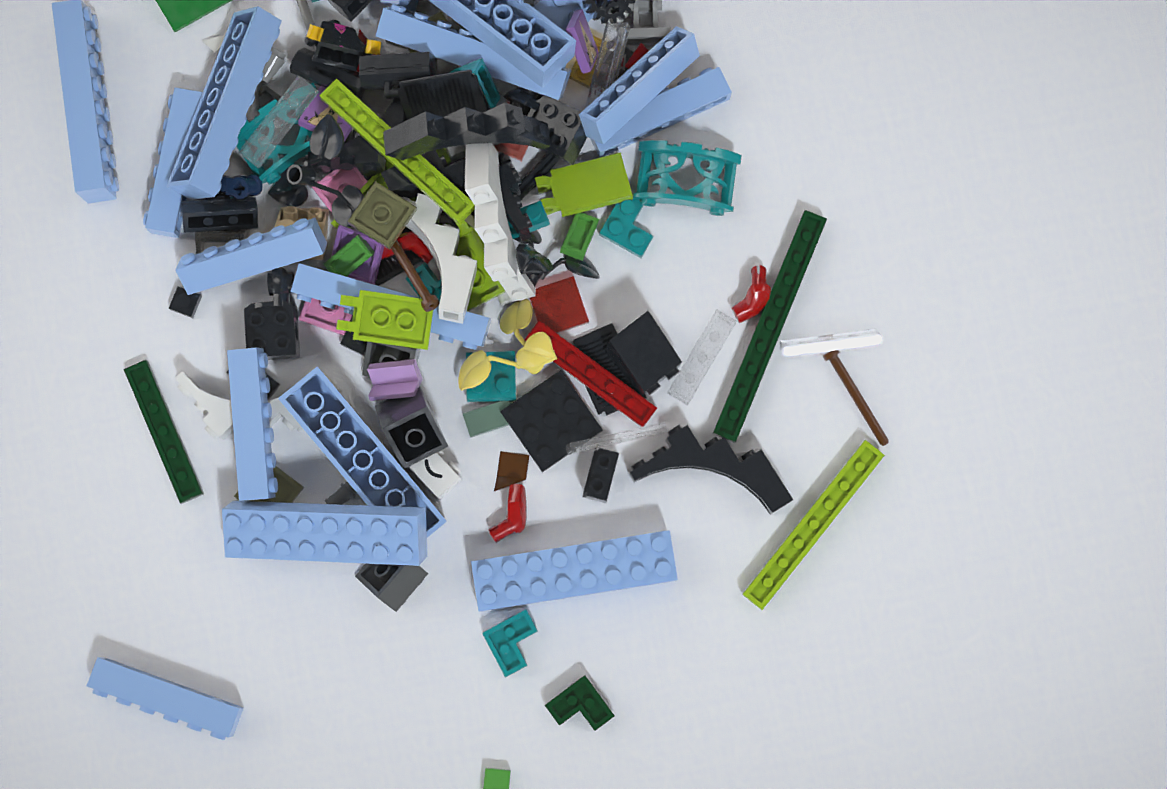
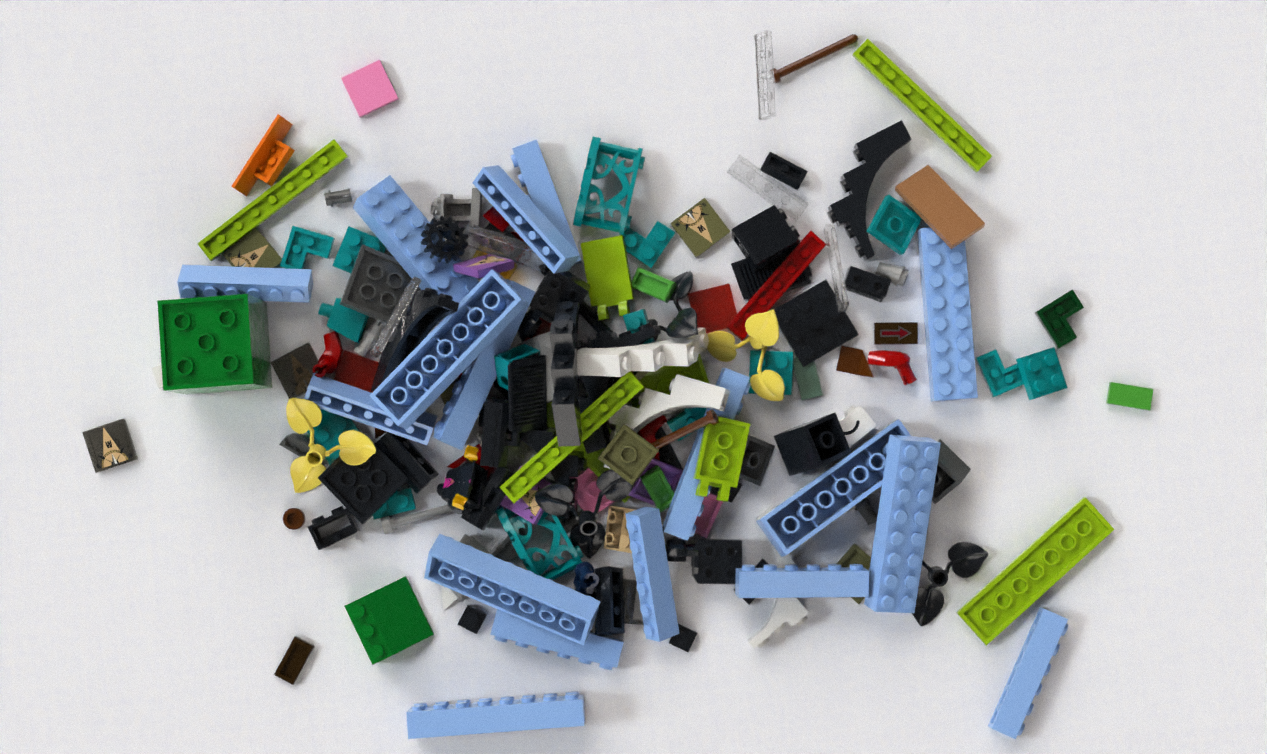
camera: 85 degrees left, 5 degrees up
dark green tile [123,359,204,504] -> none
clear tile [238,75,319,168] -> none
lavender panel [367,359,423,401] -> none
dark green plate [712,210,827,443] -> none
red arm [732,265,771,324] -> none
none -> black plate [458,605,487,634]
none -> olive tile [670,198,731,258]
none -> black plate [760,152,808,190]
none -> teal plate [866,195,922,255]
none -> dark brown tile [874,322,918,345]
none -> light grey cone [875,262,909,286]
none -> medium nougat tile [895,165,985,249]
none -> black plant [912,542,988,626]
none -> lime plate [956,497,1115,646]
none -> teal plate [1016,347,1068,400]

